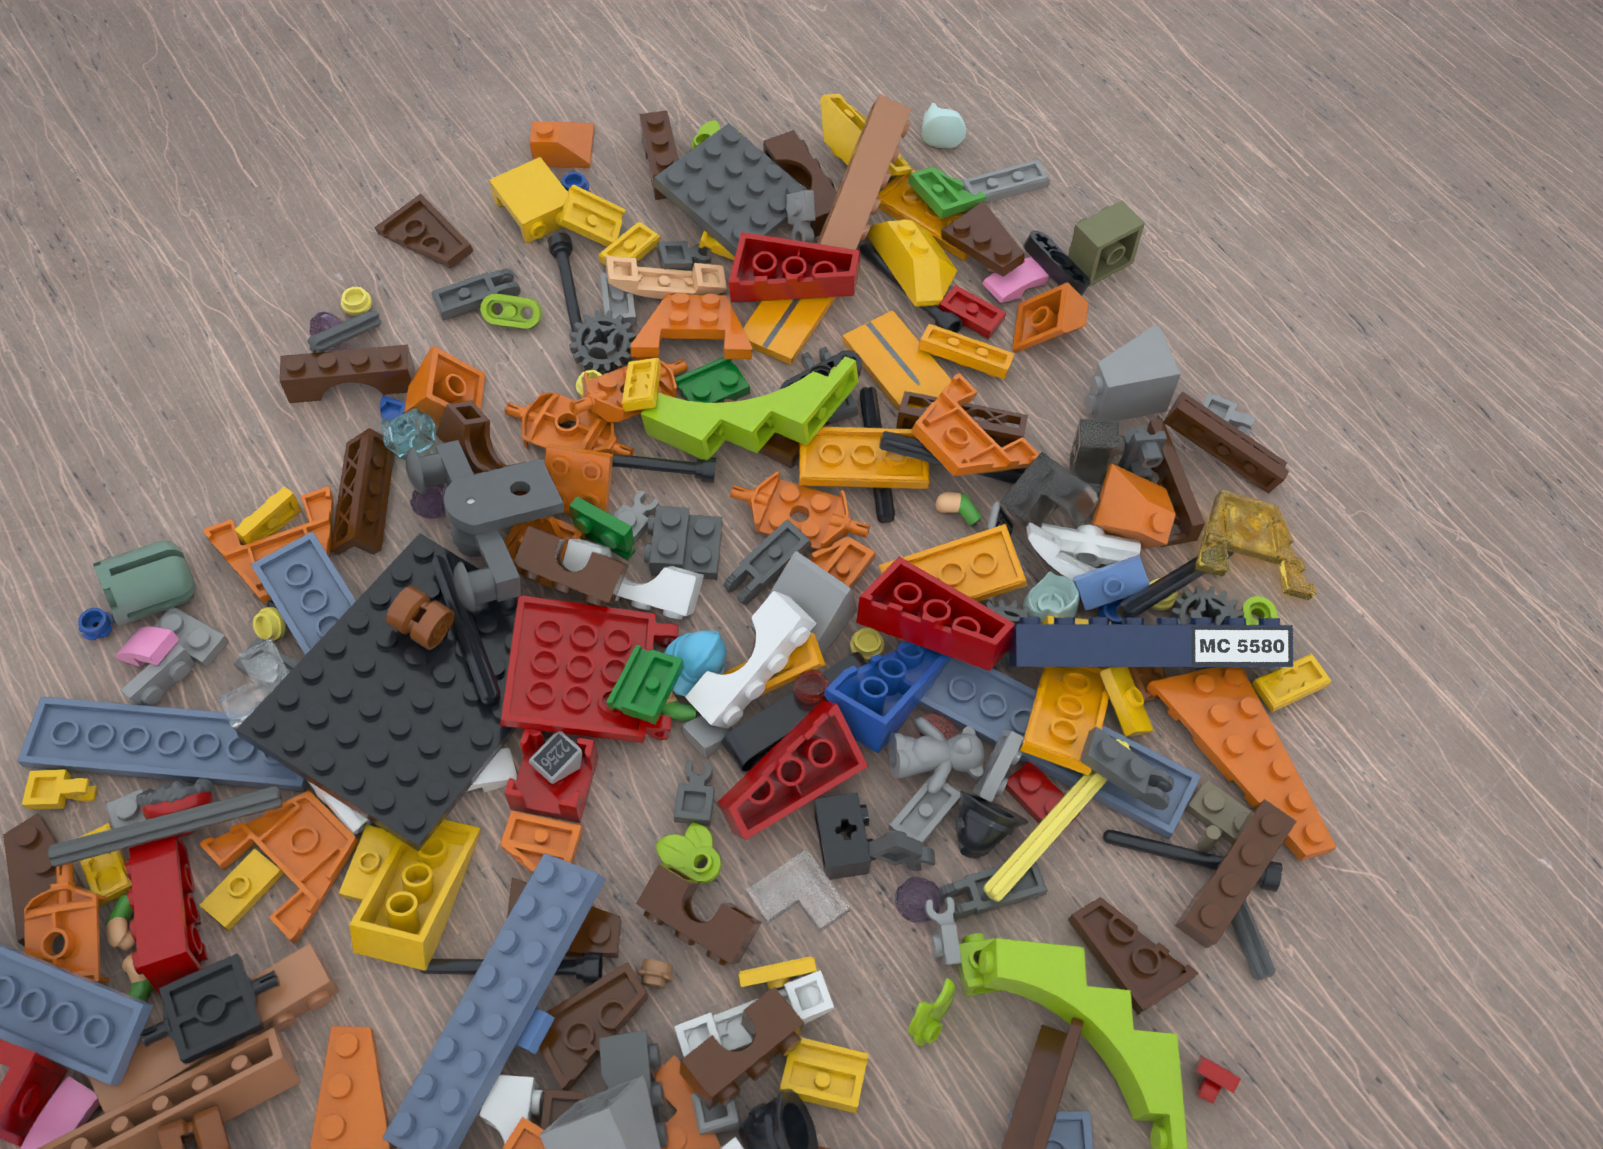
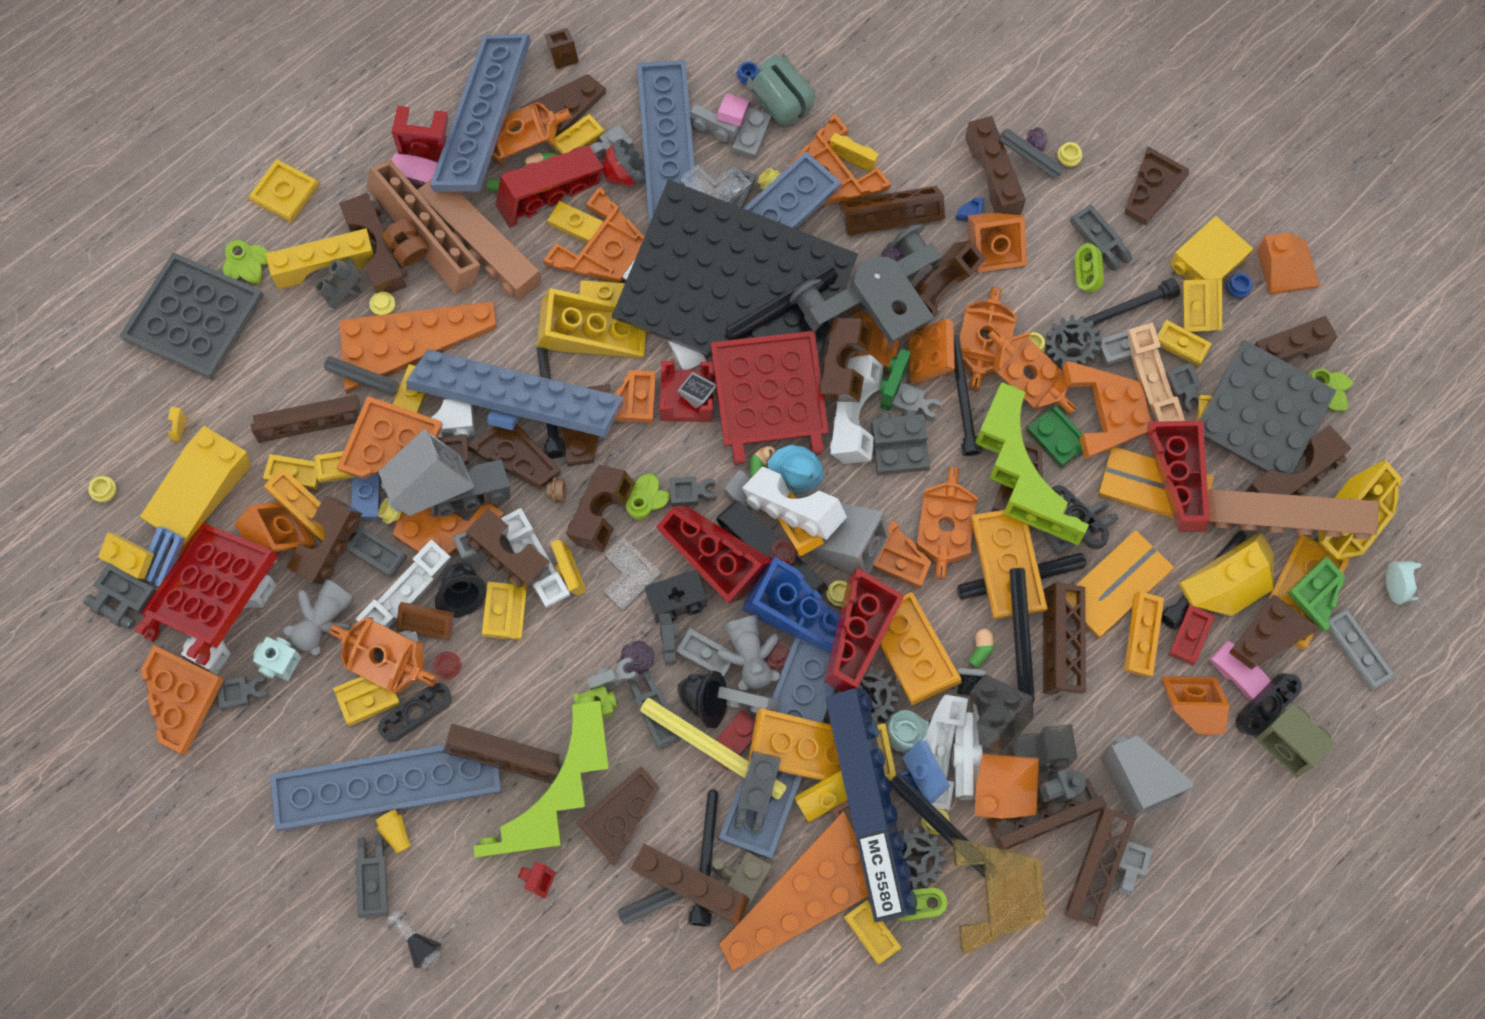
camera: 80 degrees right, 10 degrees up
yellow plate [22,770,98,810] -> none
dark grey axle [48,786,282,867] -> none
black plate [140,953,280,1065] -> none
clear light blue brick [381,408,436,460] -> none
dark orange wheel [386,585,455,650] -> none
green plate [607,645,684,724] -> none
yellow plate [622,358,661,412] -> none
dark grey hinge [723,520,812,605] -> none
light grey plate [786,190,815,242] -> none
lime plate [908,978,956,1047] -> none
orange wing [911,373,1042,476] -> none

